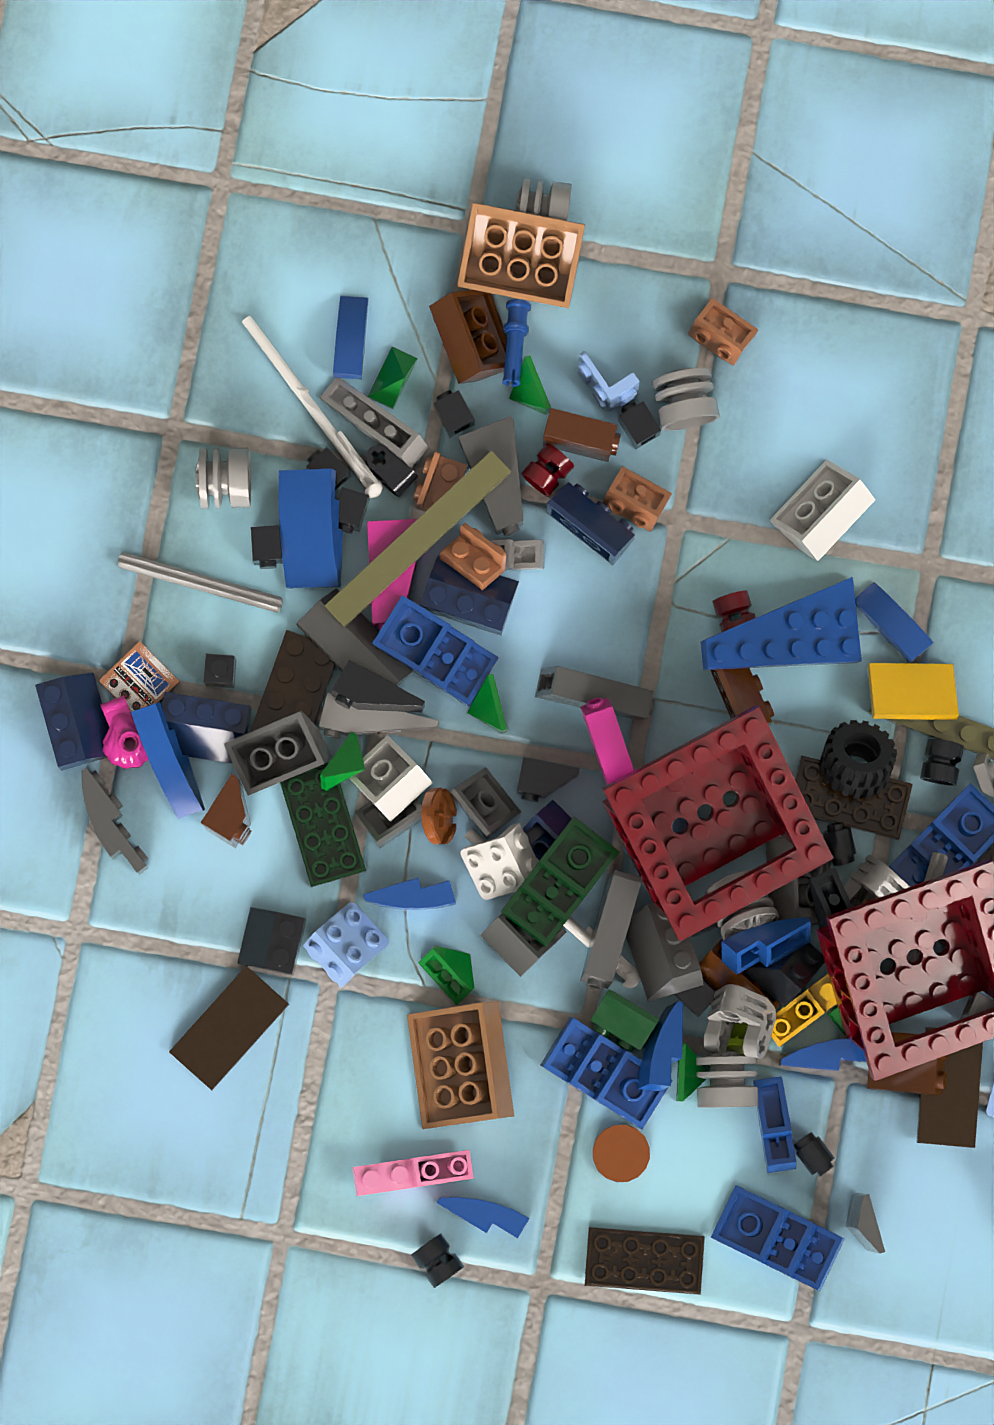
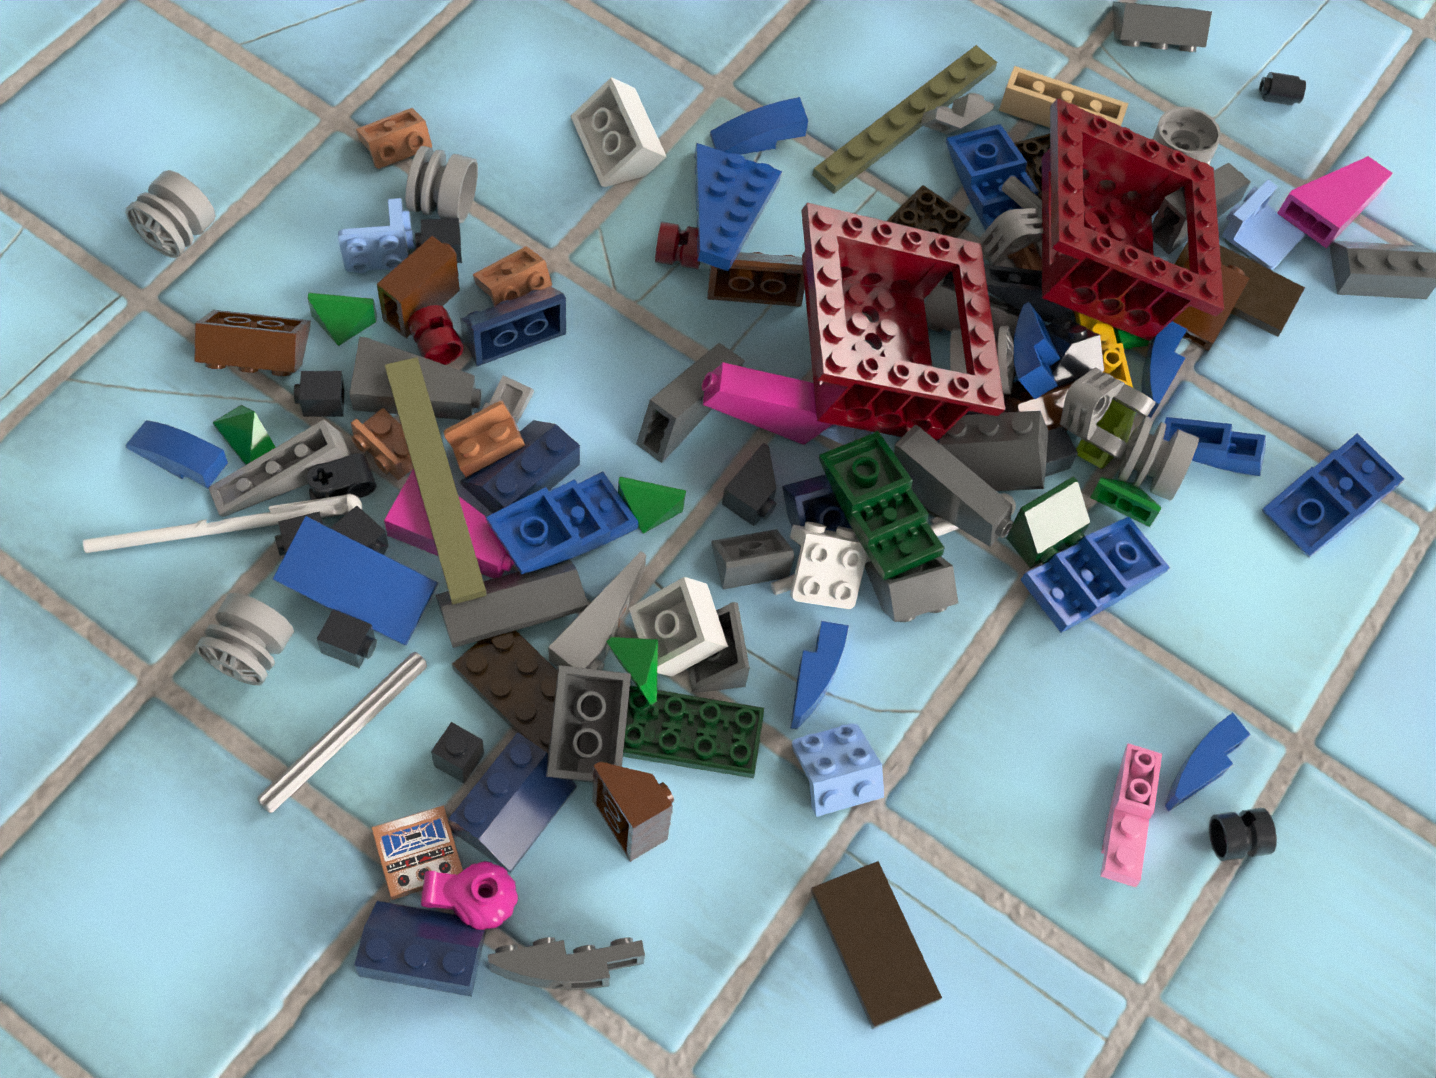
camera: 70 degrees left, 20 degrees down
blue slope [131,703,205,819] -> none
black slope [237,907,307,976] -> none
black slope [332,660,425,713] -> none
medium nougat slope [407,1001,514,1129] -> none
green slope [418,946,475,1005] -> none
dark orange tile [421,787,457,845] -> none
medium nougat slope [457,202,585,308] -> none
blue pin [502,299,531,387] -> none
dark brown tile [584,1227,705,1295] -> none
dark orange tile [593,1125,650,1182] -> none
blue slope [638,1001,683,1091] -> none
black brick [794,1132,835,1176] -> none
black tyre [819,720,897,799] -> none
dark grey slope [846,1193,885,1254] -> none
yellow tile [867,663,959,720] -> none
black wheel [920,739,964,786] -> none

